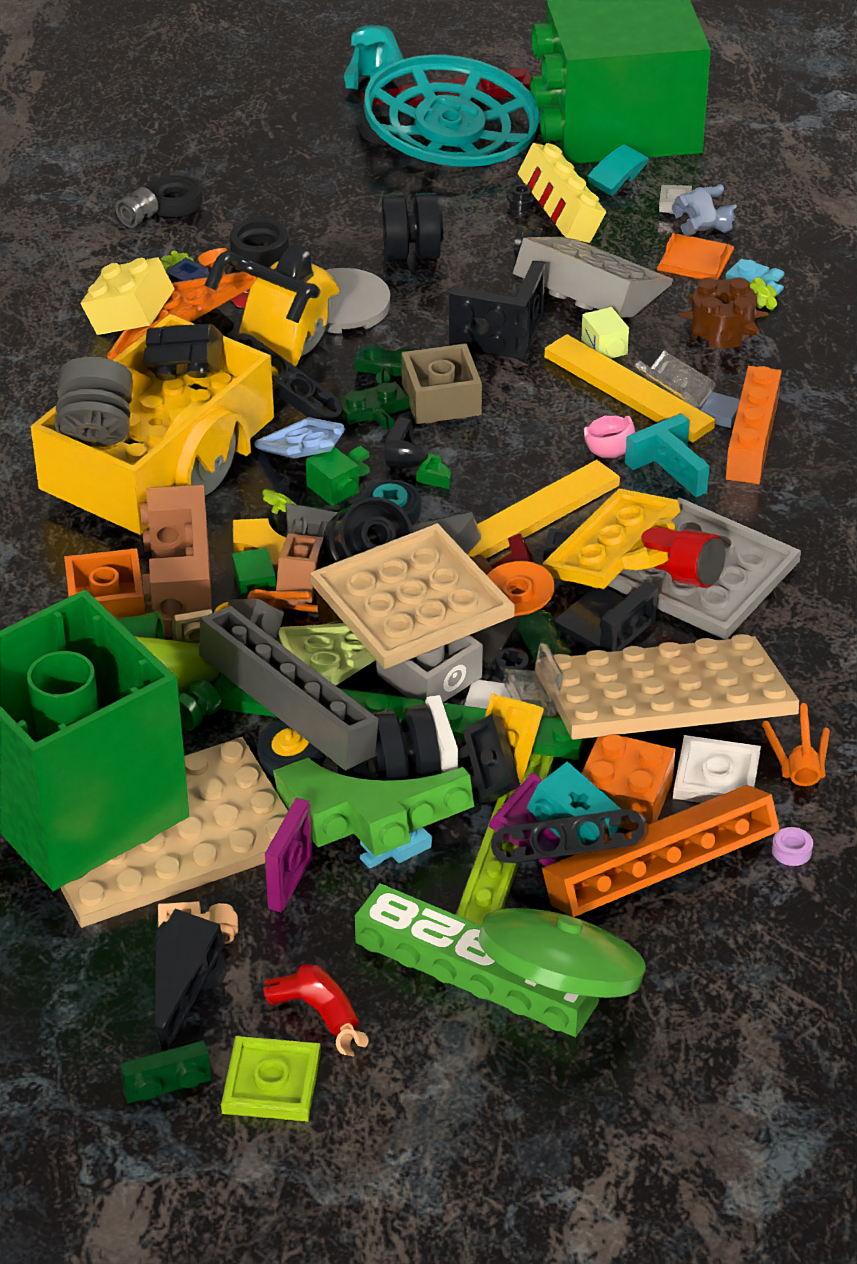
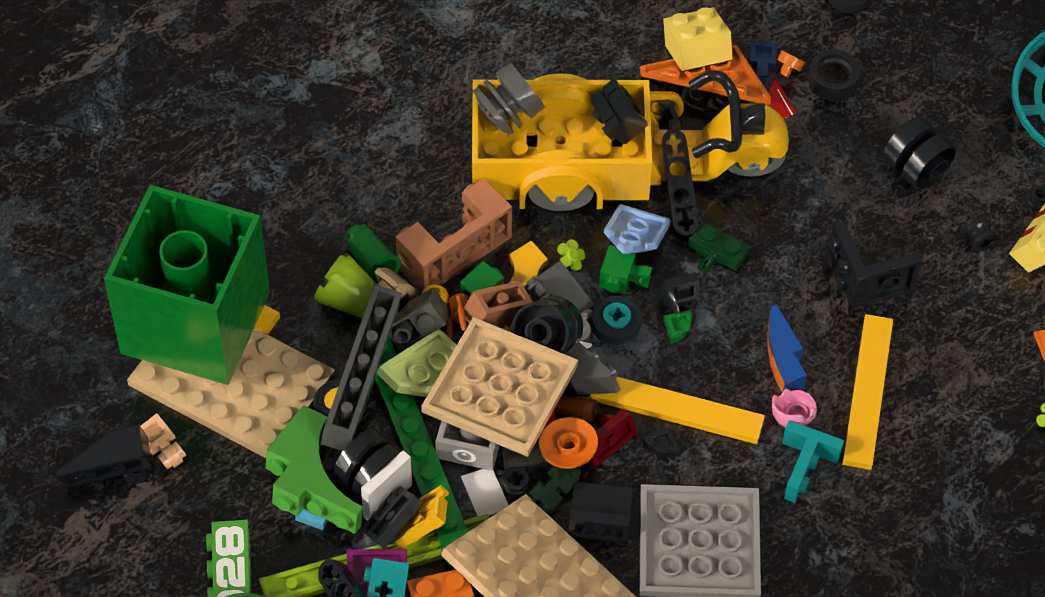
camera: 55 degrees right, 15 degrees up
orange brick [64,548,146,618] -> none
dark green plate [120,1040,211,1104] -> none
lime plant [161,251,194,270] -> none
green wheel [179,679,222,731] -> none
lime tile [221,1036,321,1122] -> none
red arm [264,964,368,1056] -> none
magenta tile [265,798,313,912] -> none
light grey tile [325,268,390,333] -> none
dark green plate [354,345,415,384] -> none
dark tan brick [402,344,482,424] -> none
clear panel [503,644,564,716] -> none
light grey slope [513,237,673,318] -> none
yellow plate [542,488,726,589] -> none
yellowish green brick [581,307,629,359] -> none
clear panel [635,350,717,409] -> none
reddish brown brick [679,277,768,349] -> none
sand blue tile [700,392,740,428] -> none
orange brick [726,366,782,484] -> none
none -> blue slope [767,304,807,393]

